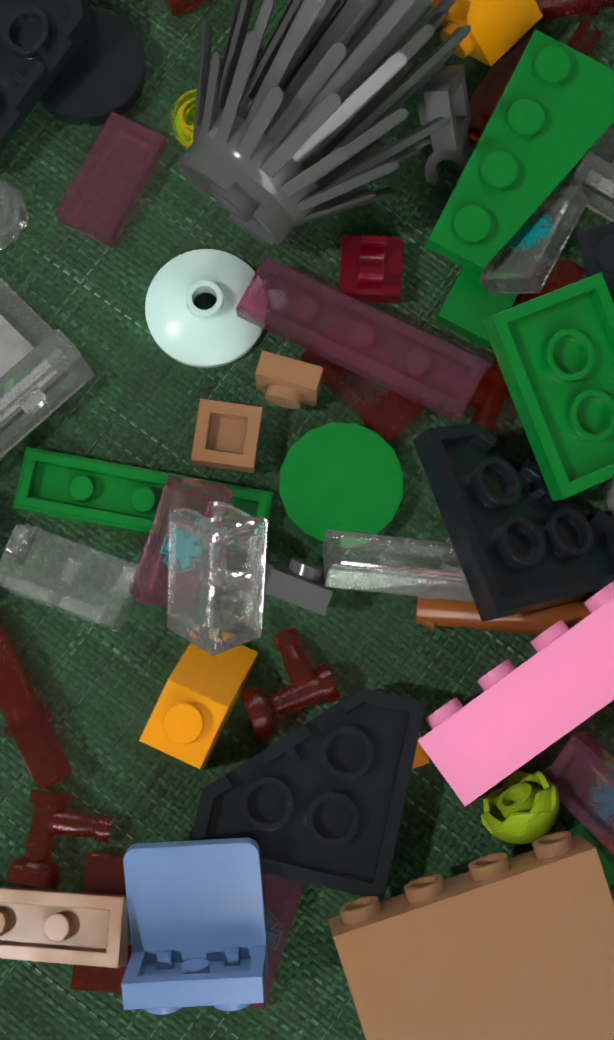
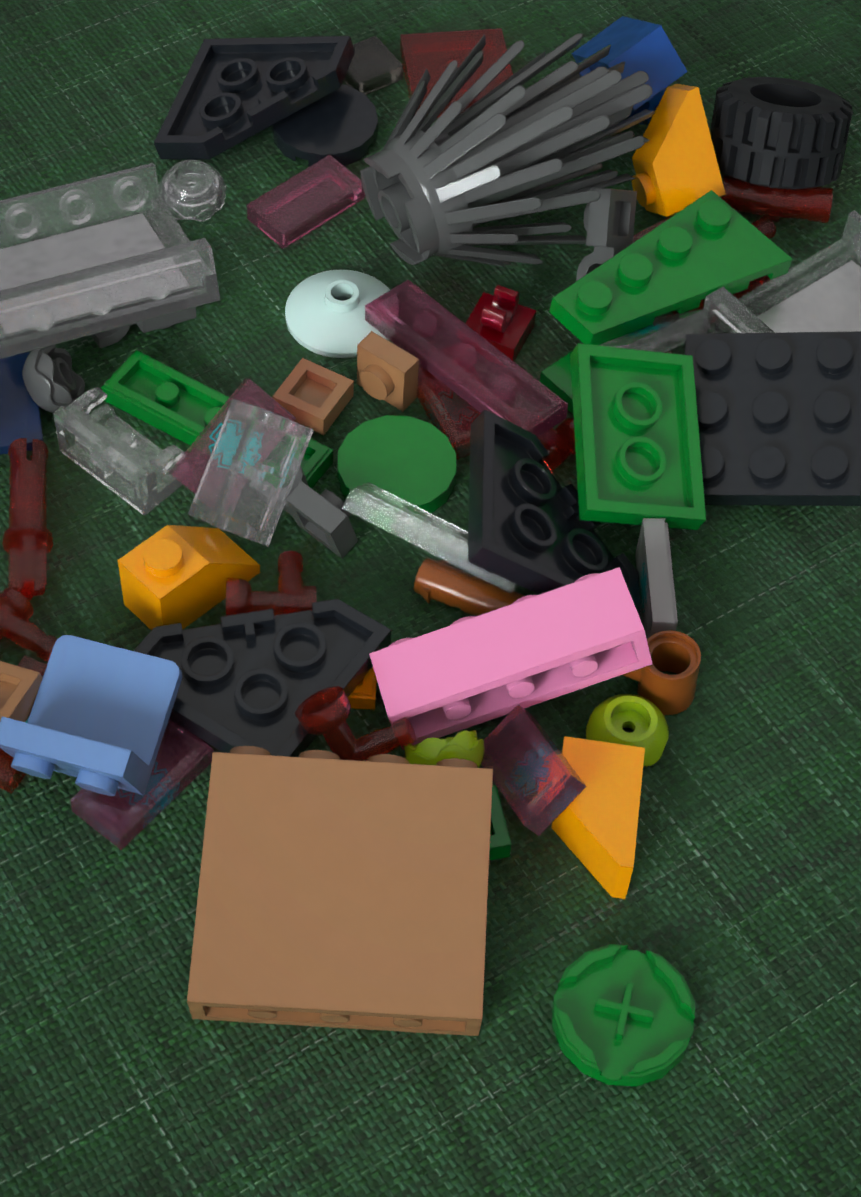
camera: 20 degrees right, 25 degrees down
none -> clear red piece [295,686,417,761]

